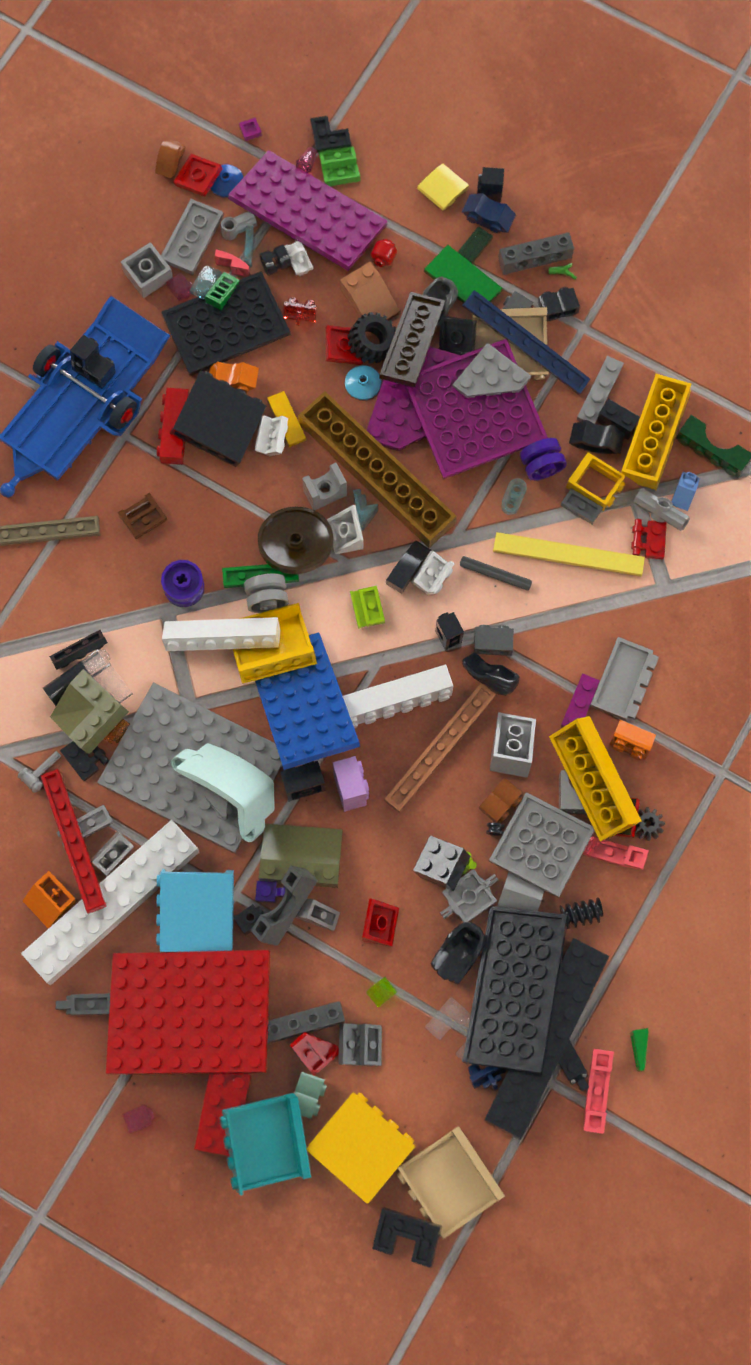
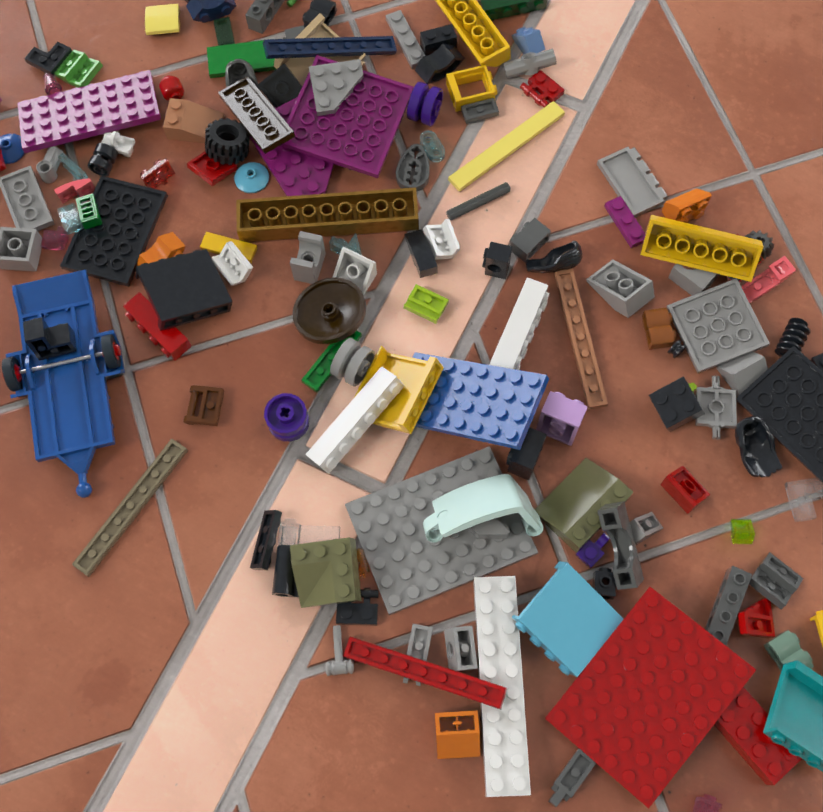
camera: 45 degrees left, 5 degrees down
none -> dark grey piece [396,144,430,192]

